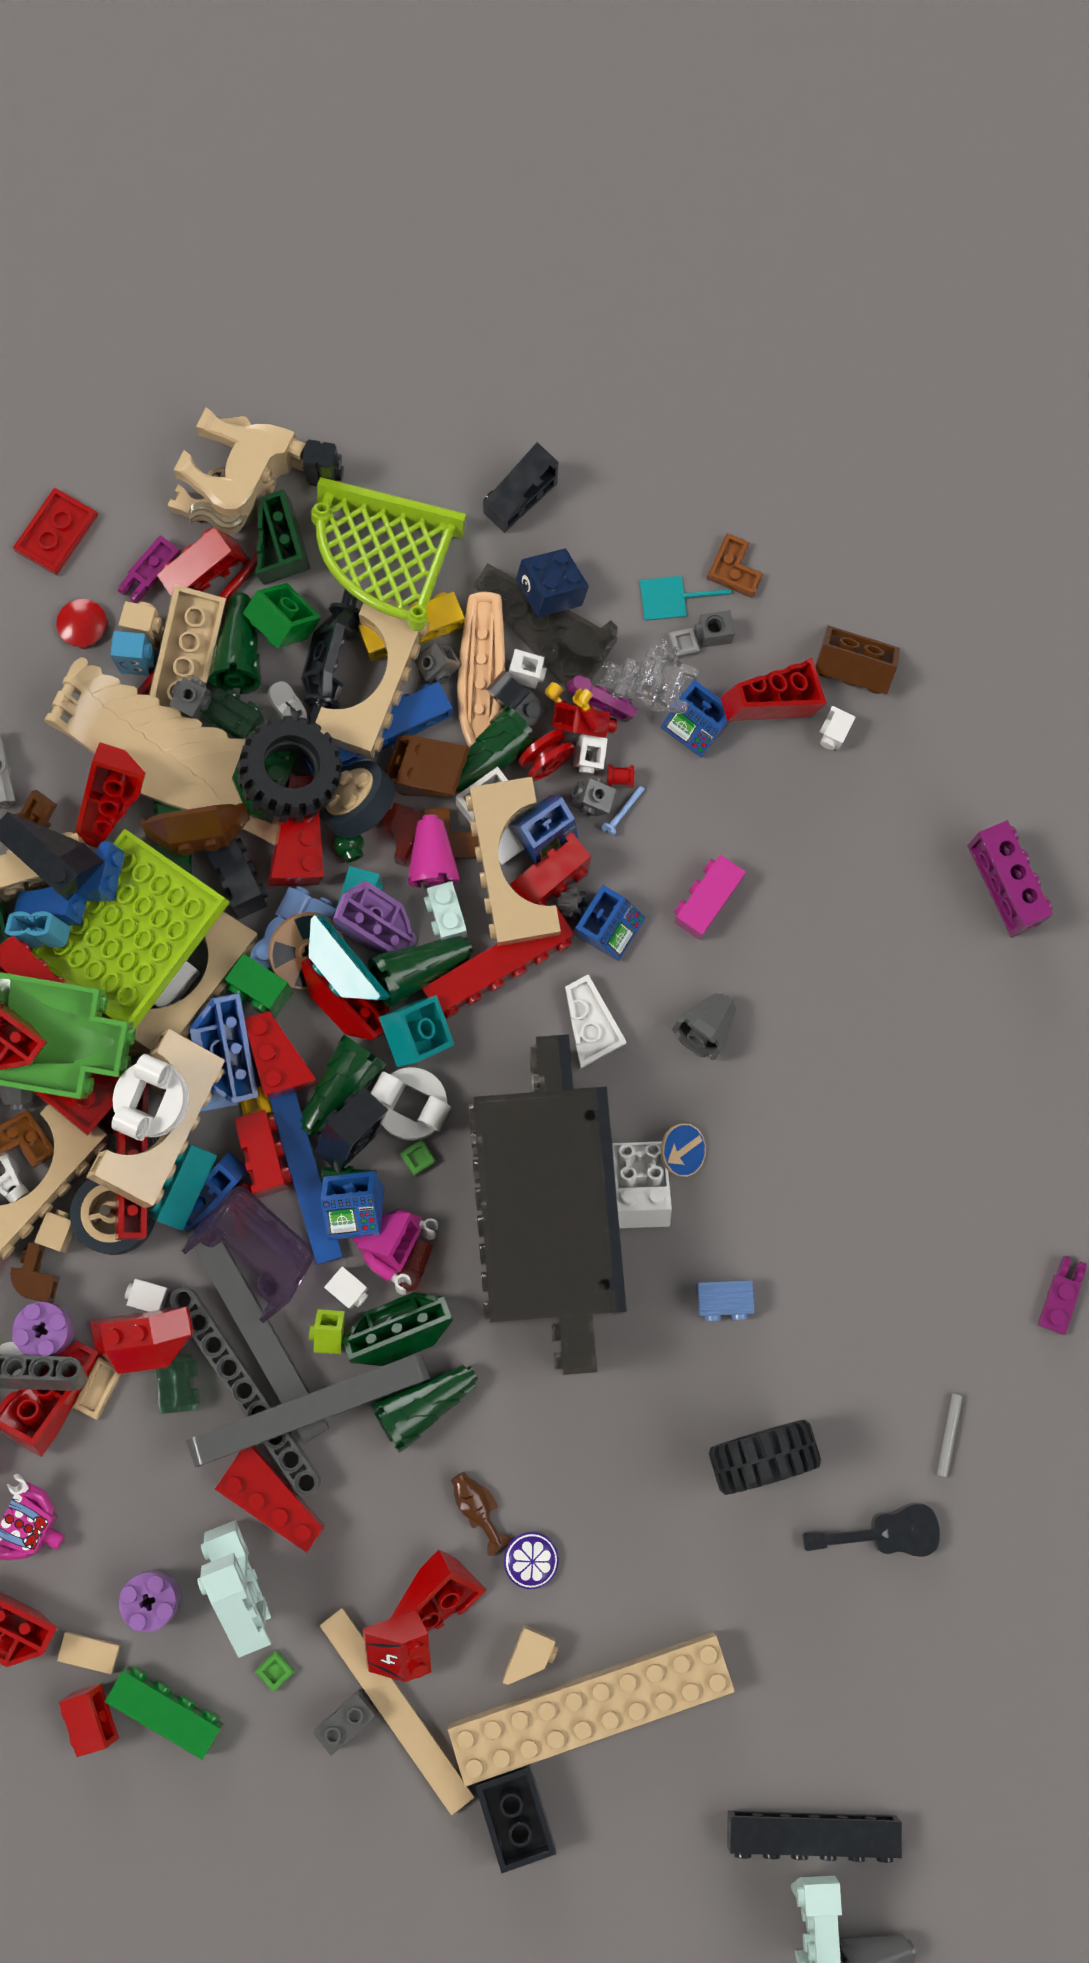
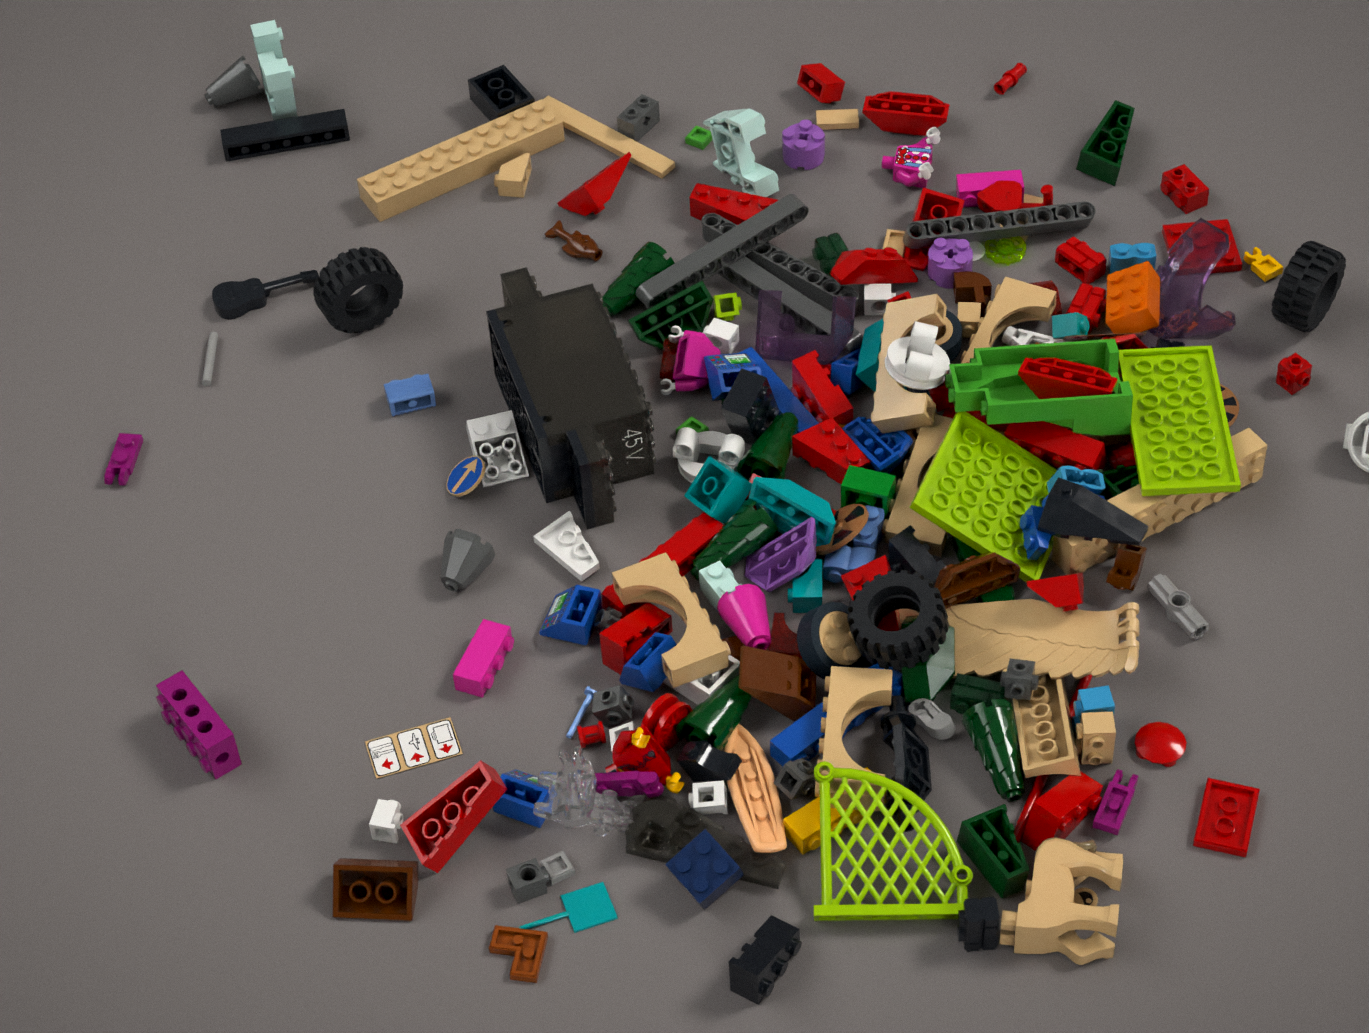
camera: 175 degrees right, 30 degrees down
green brick [105,1666,224,1760] -> none
green brick [243,583,322,649] -> none
red slope [363,1609,432,1682] -> none
dish [504,1532,559,1589] -> none
none -> sticker [365,717,463,779]

